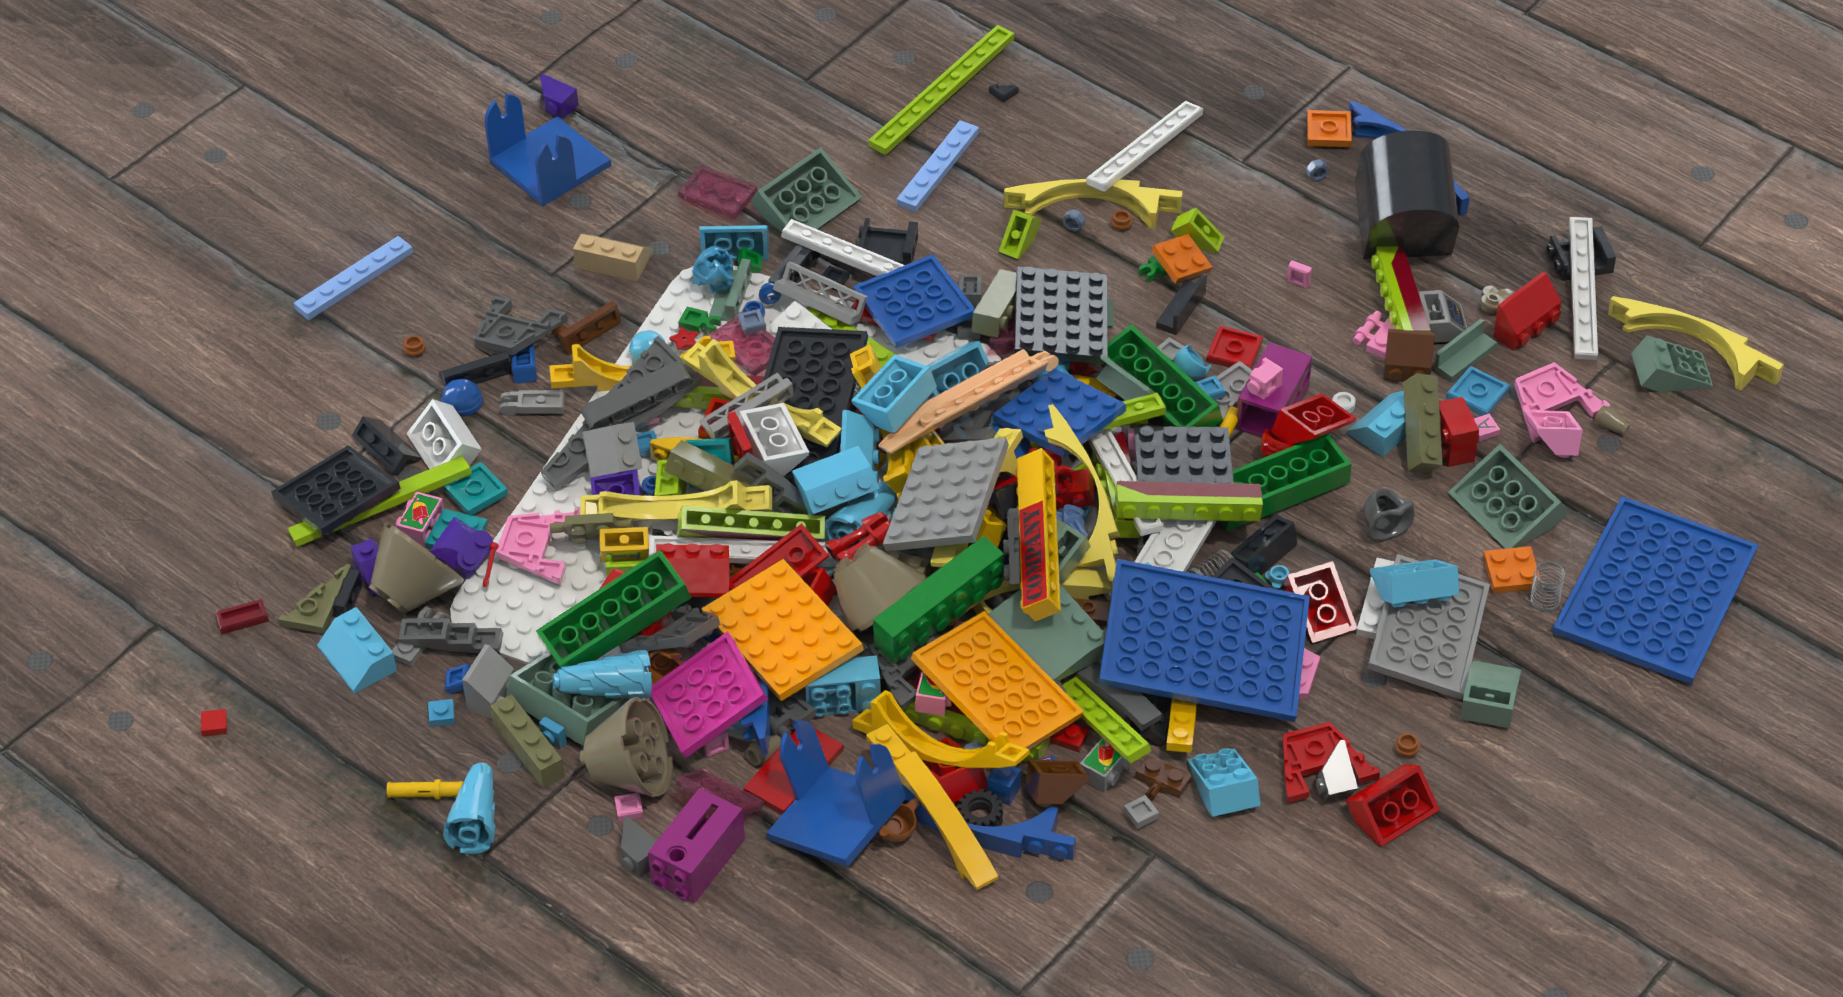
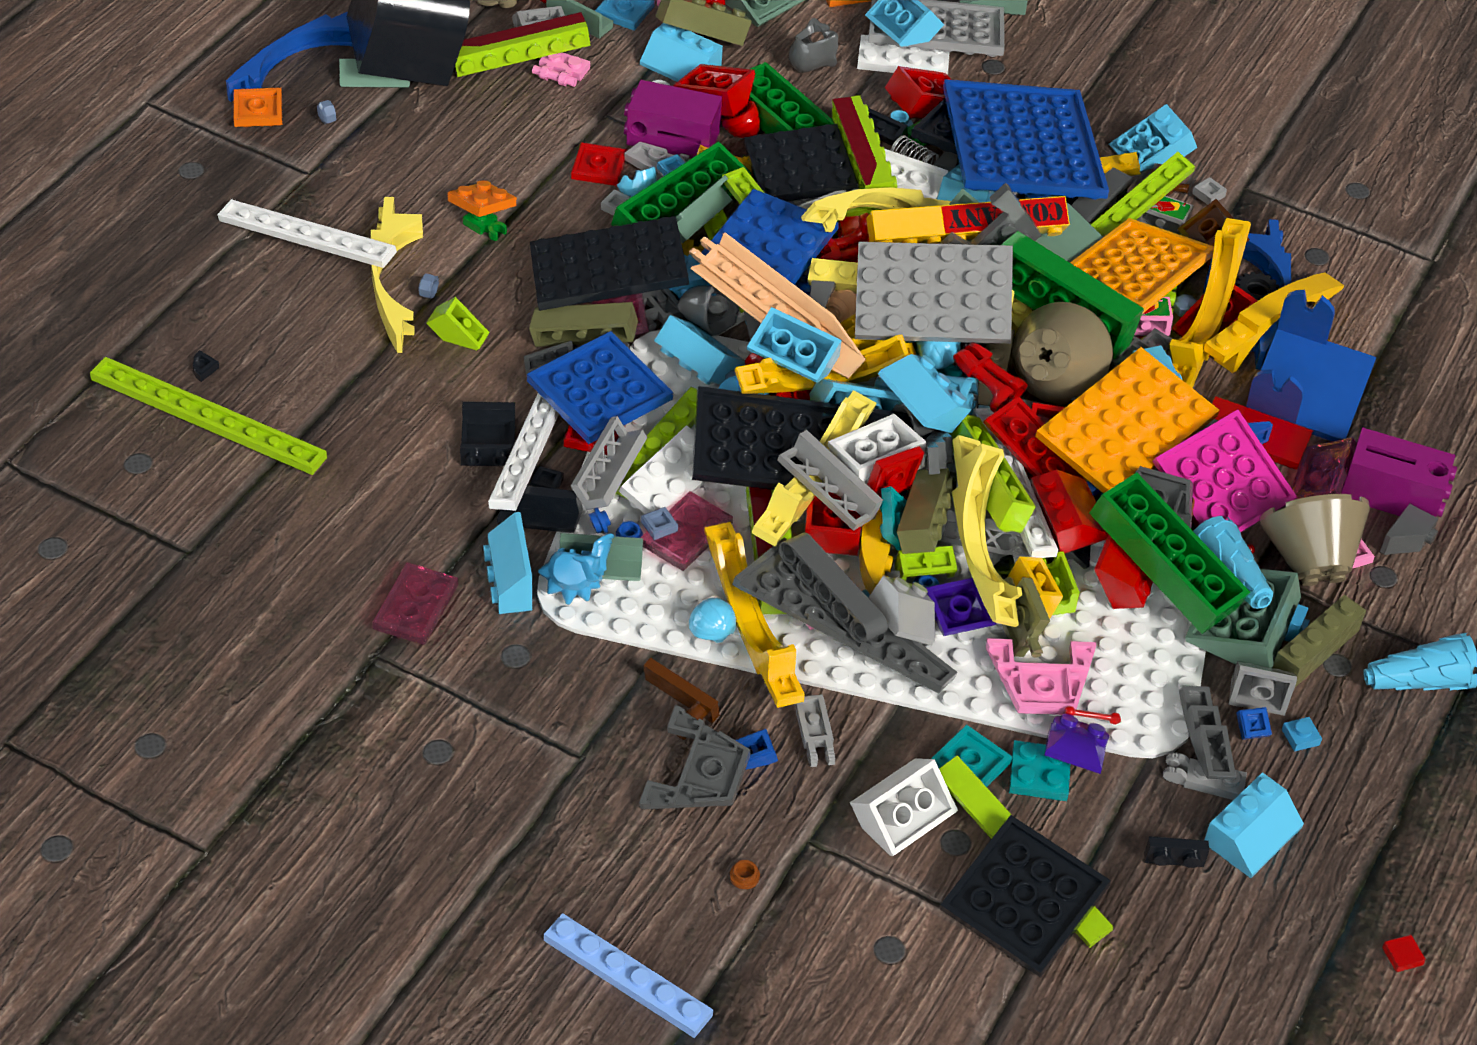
camera: 105 degrees left, 0 degrees up
dark red tile [215,599,269,635] -> none
olive wing [278,564,352,634] -> none
dark purple slope [350,538,378,597] -> none
black panel [352,416,421,475] -> none
dark tan cone [369,522,464,615] -> none
yellow pin [387,779,464,800] -> none
brick [395,491,444,548] -> none
black panel [439,352,512,388] -> none
blue hat [441,379,483,417] -> none
blue piece [484,93,611,206] -> none
dark purple slope [540,74,579,119] -> none
tan slope [573,234,653,282] -> none
red plate [669,327,698,351] -> none
green plate [678,306,721,335] -> none
green plate [738,246,762,273] -> none
sand green slope [750,147,862,231] -> none
light blue plate [897,120,979,212] -> none
dark orange plate [1111,210,1133,230] -> none
black panel [1156,273,1207,336] -> none
lime slope [1171,208,1225,253] -> none
bright pink brick [1247,357,1283,400] -> none
red wing [1282,722,1380,803] -> none
bright pink tile [1287,261,1312,288] -> none
slope [1316,740,1358,800] -> none
red slope [1345,764,1440,846] -> none
reddish brown slope [1383,329,1435,382] -> none
dark orange plate [1395,733,1420,757] -> none

